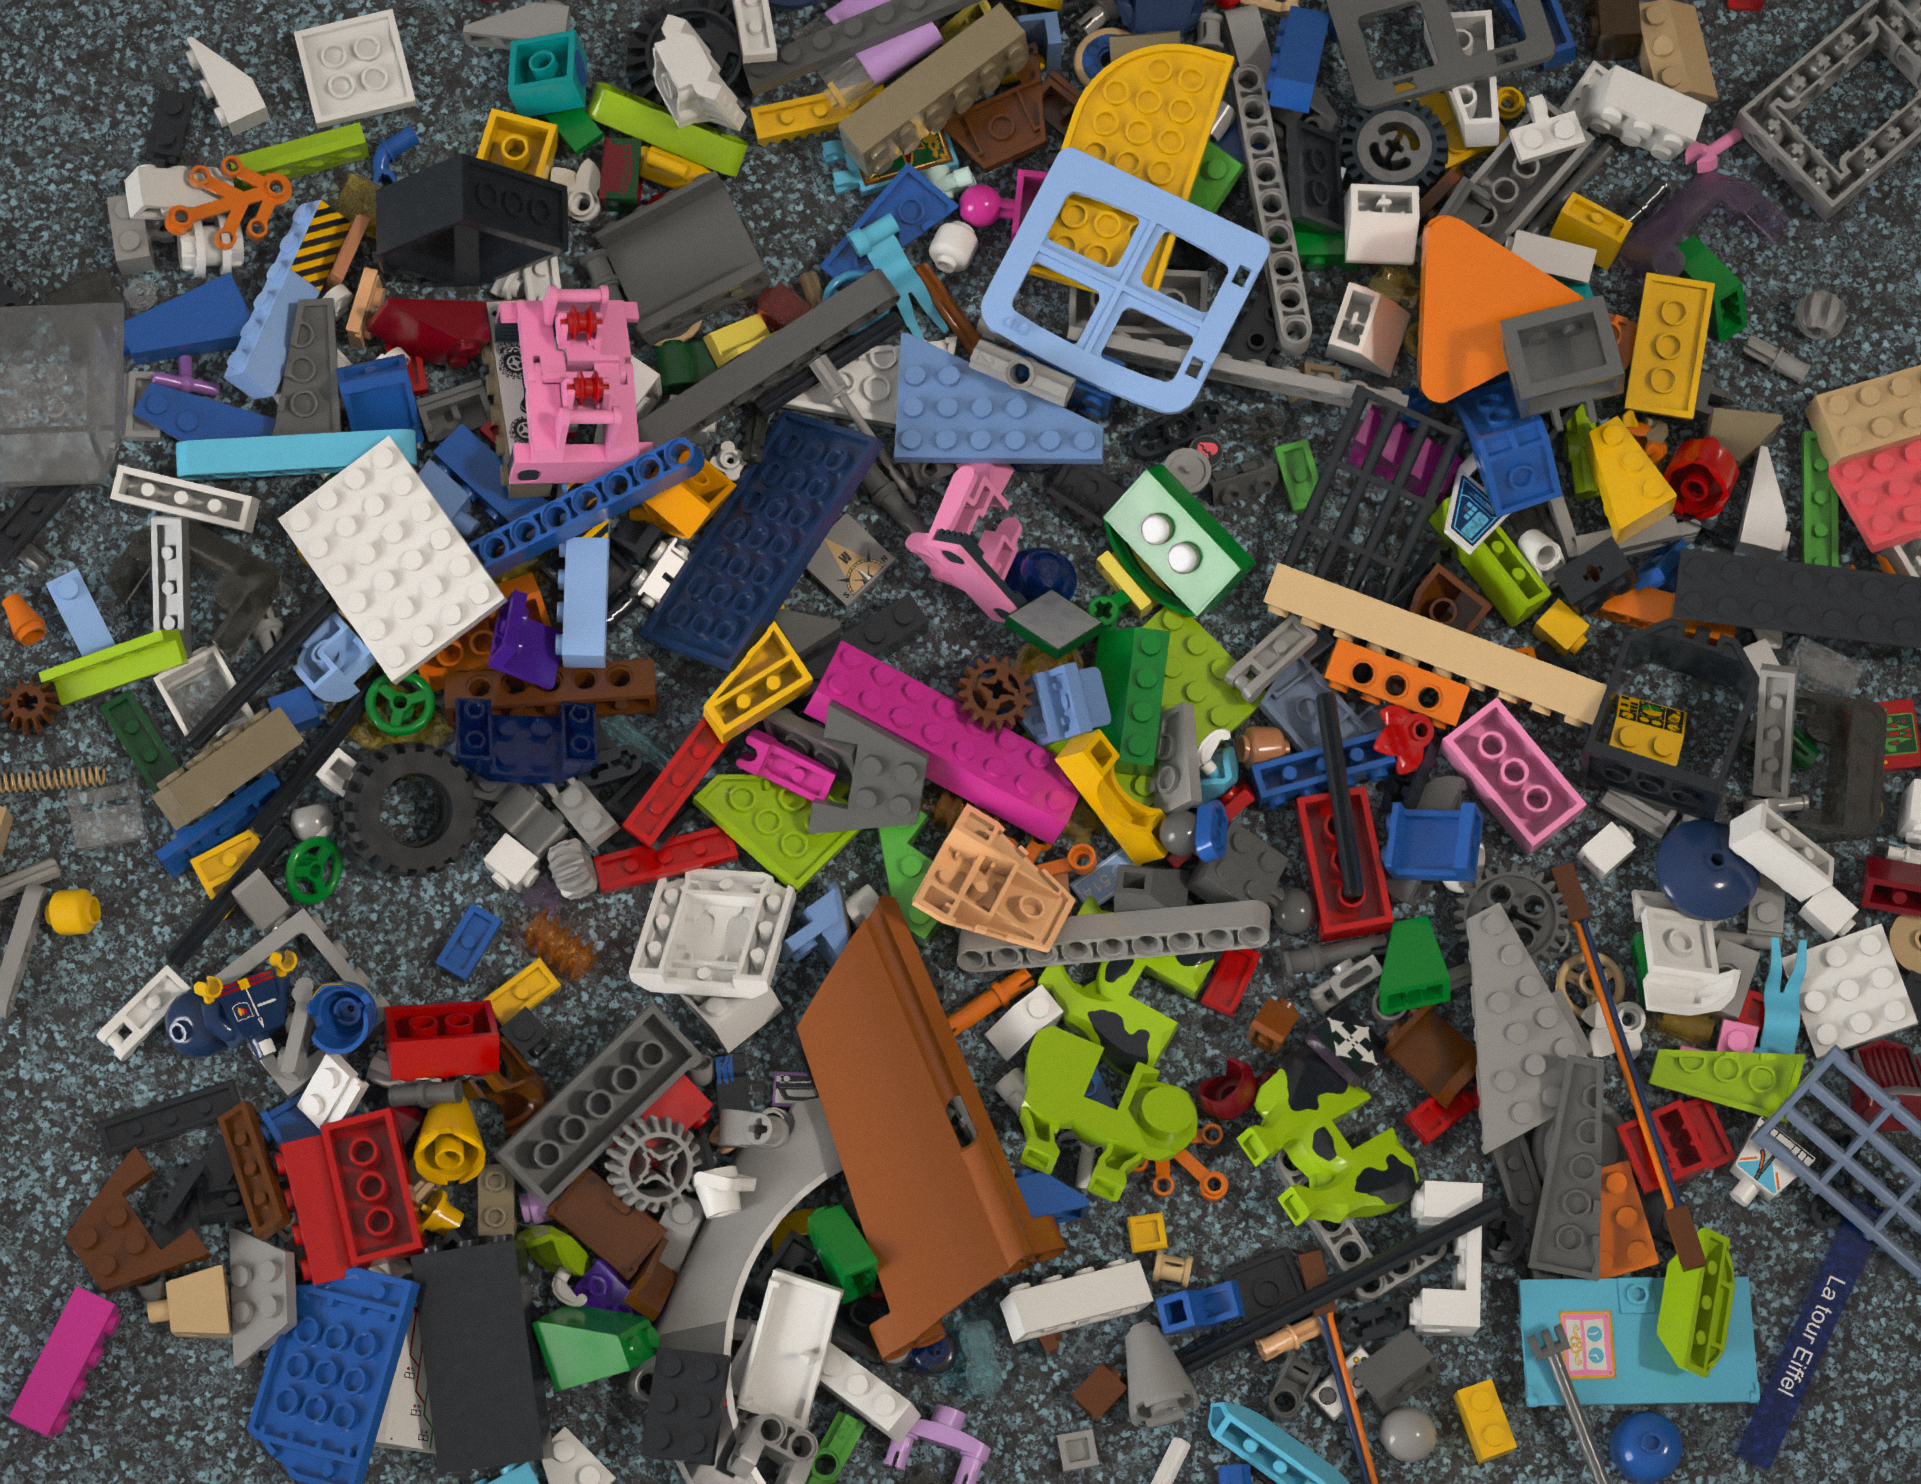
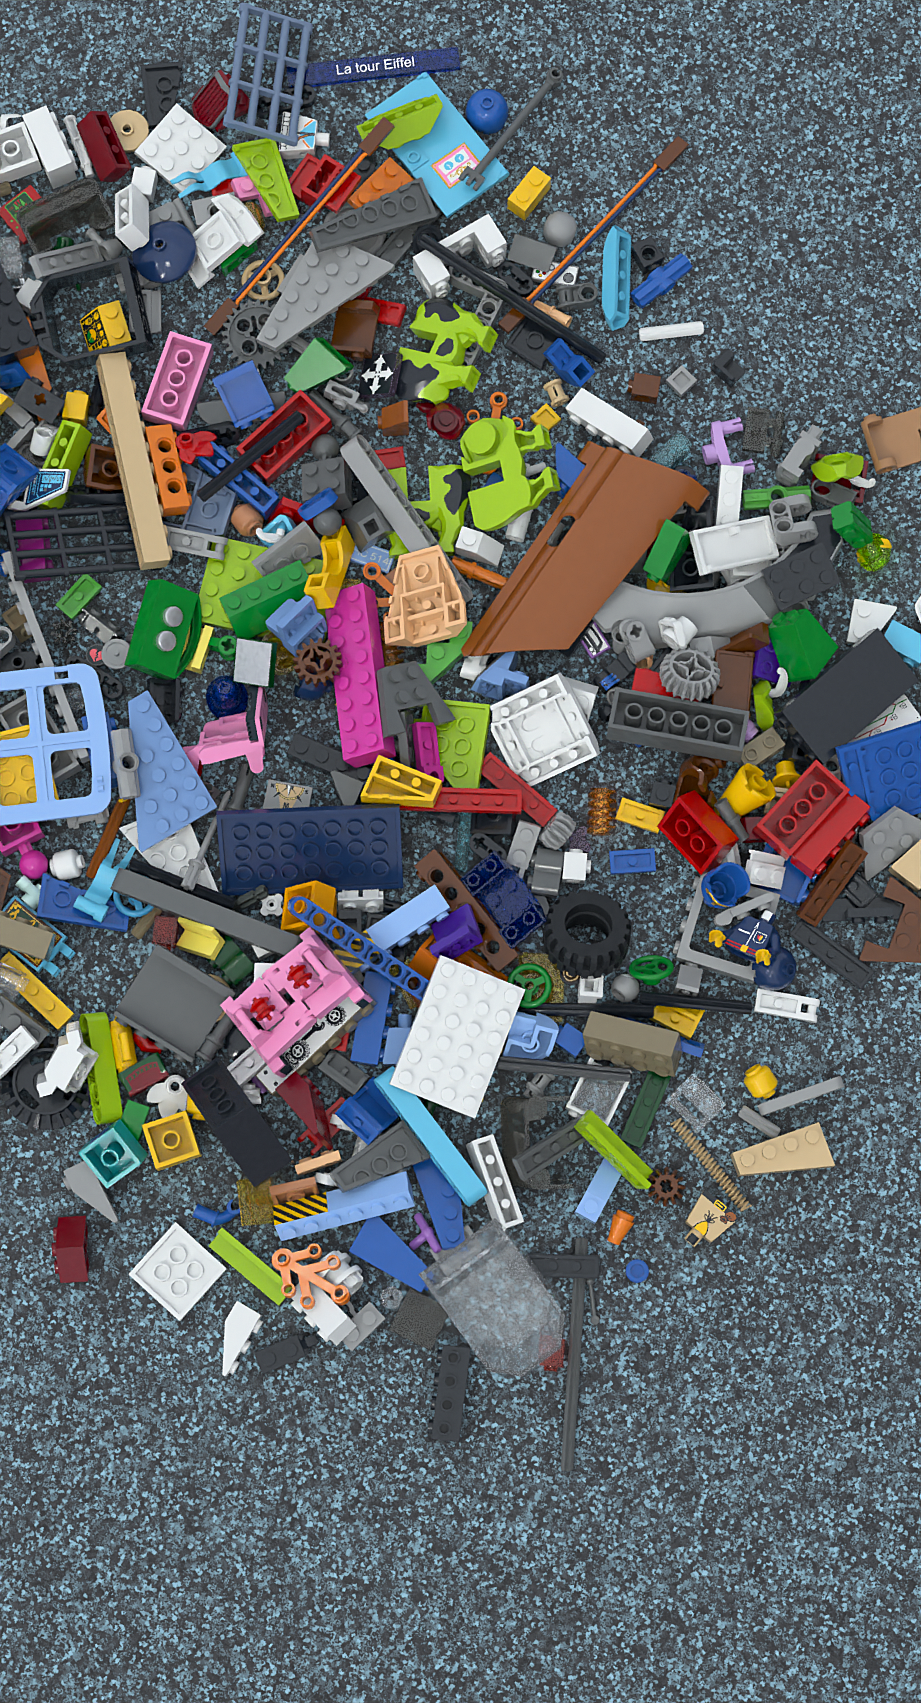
camera: 120 degrees left, 5 degrees up
light grey cone [1125,1322,1201,1427] -> none
white brick [1576,821,1636,882] -> none
white plate [1581,1001,1646,1060] -> none

